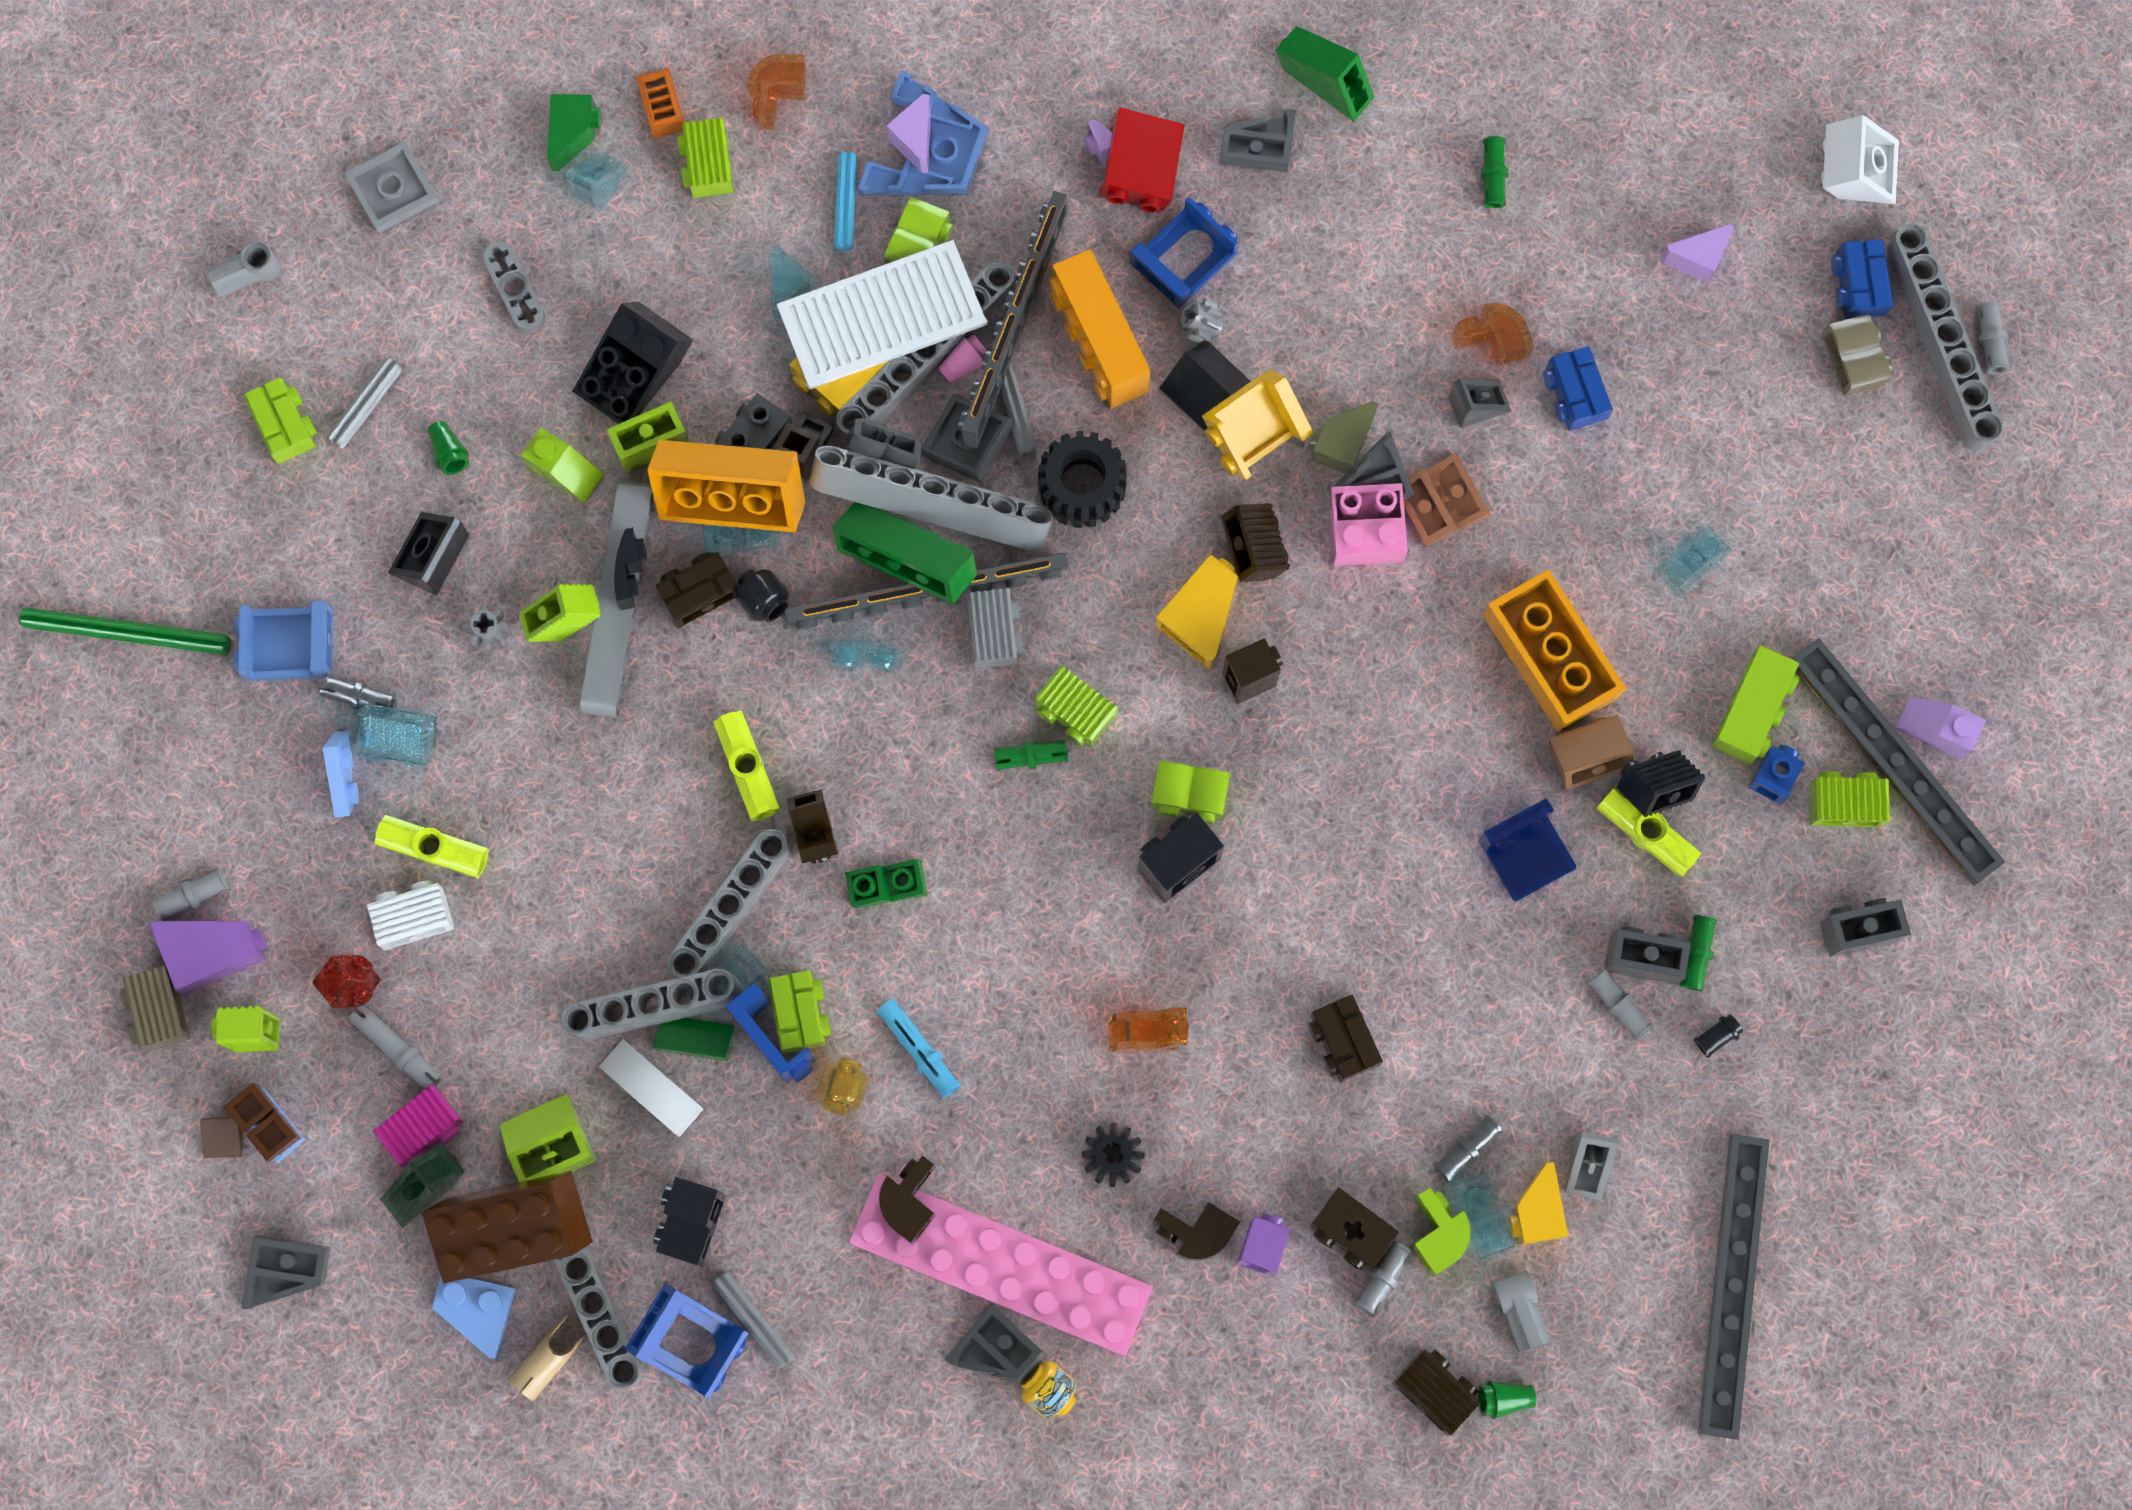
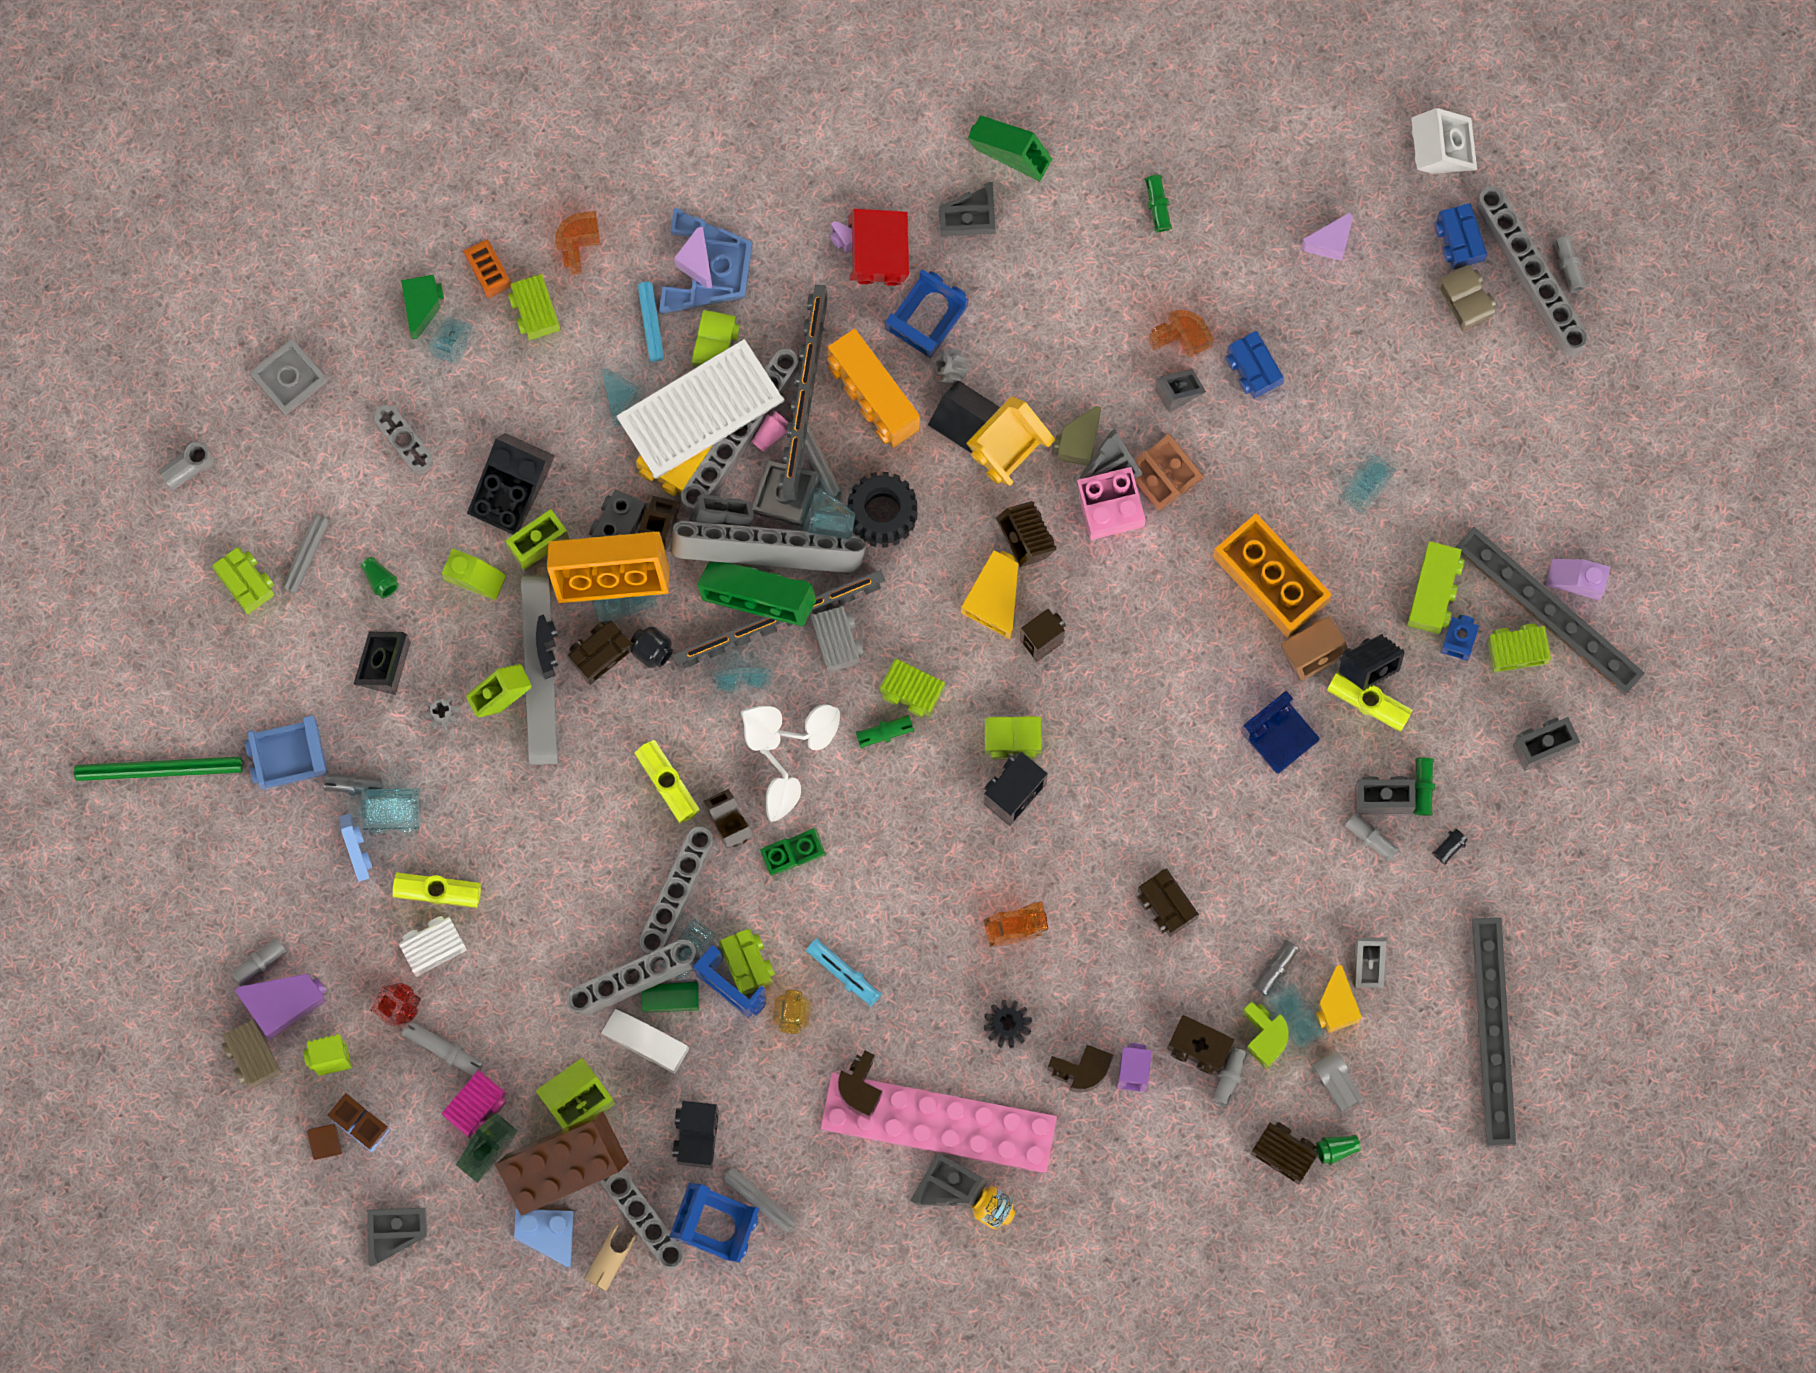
camera: 10 degrees left, 0 degrees up
none -> white plant [741,704,840,822]
none -> clear light blue slope [808,487,855,539]

